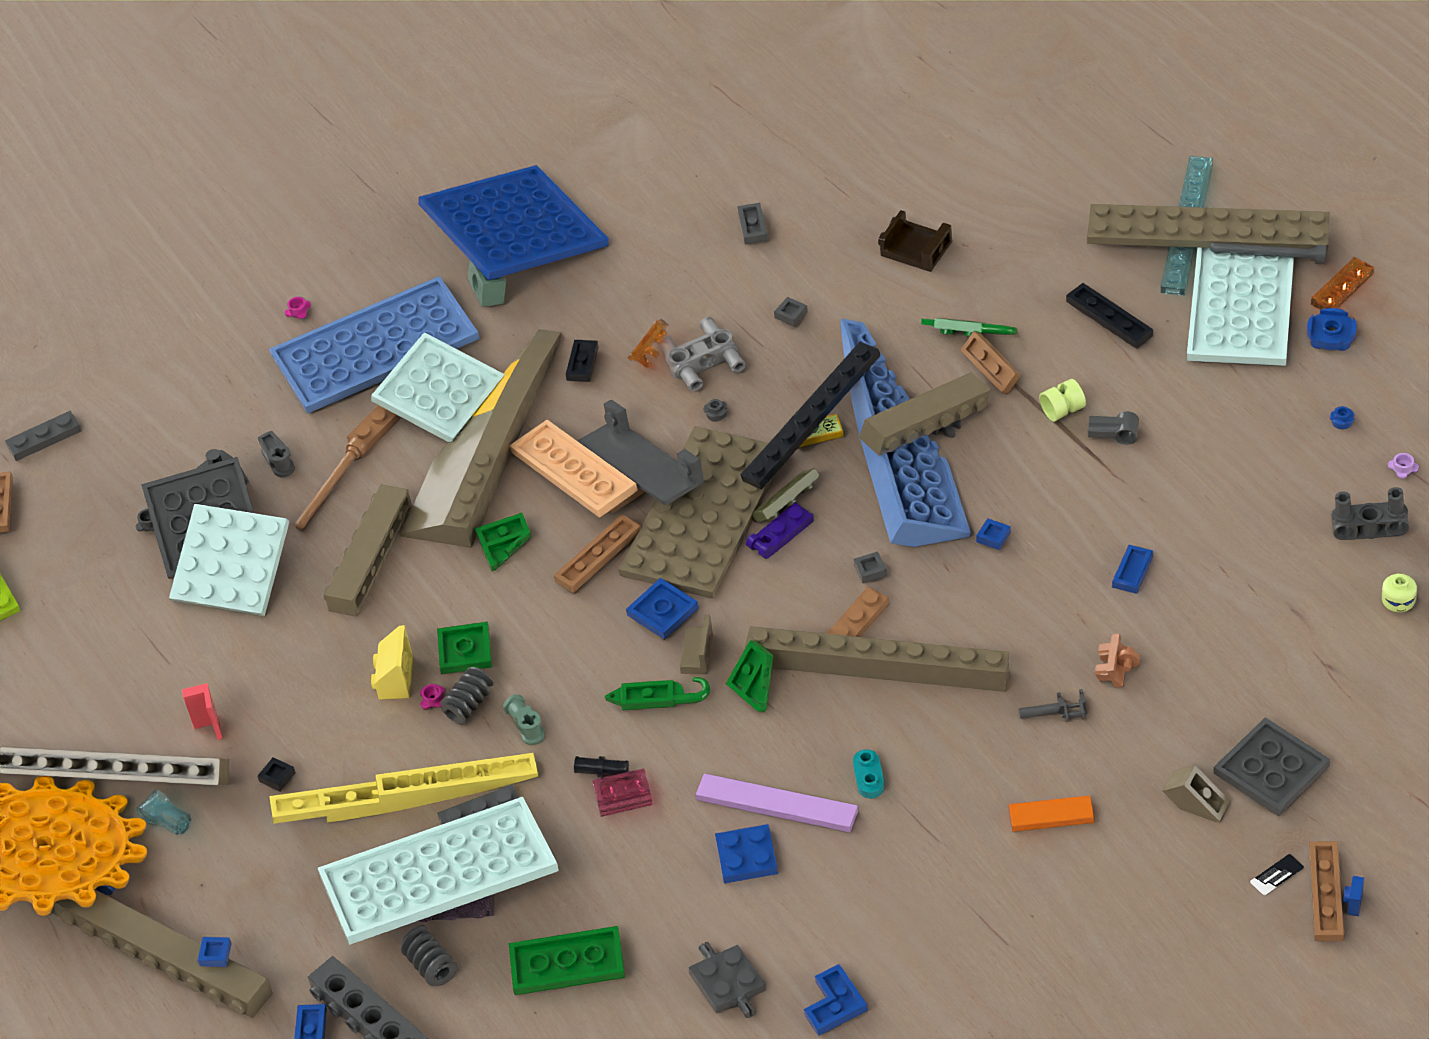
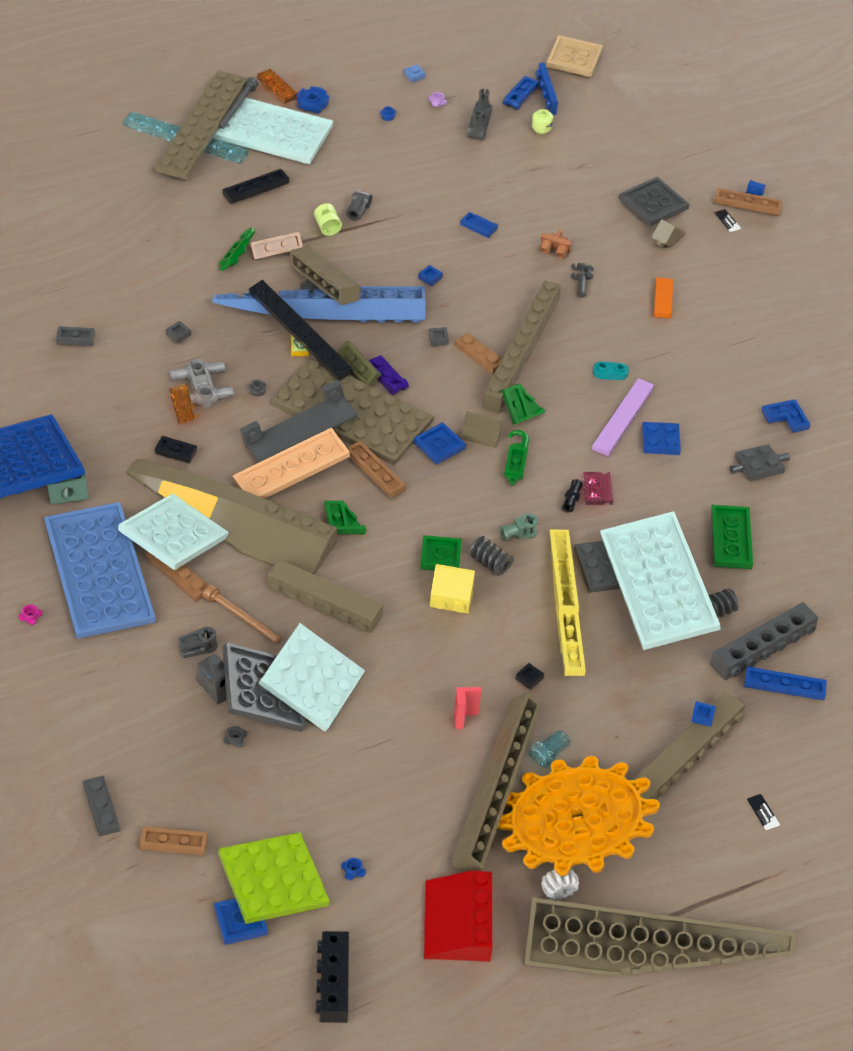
camera: 90 degrees left, 0 degrees up
dark pink plate [420,684,446,709] -> none
dark brown panel [878,210,952,272] -> none

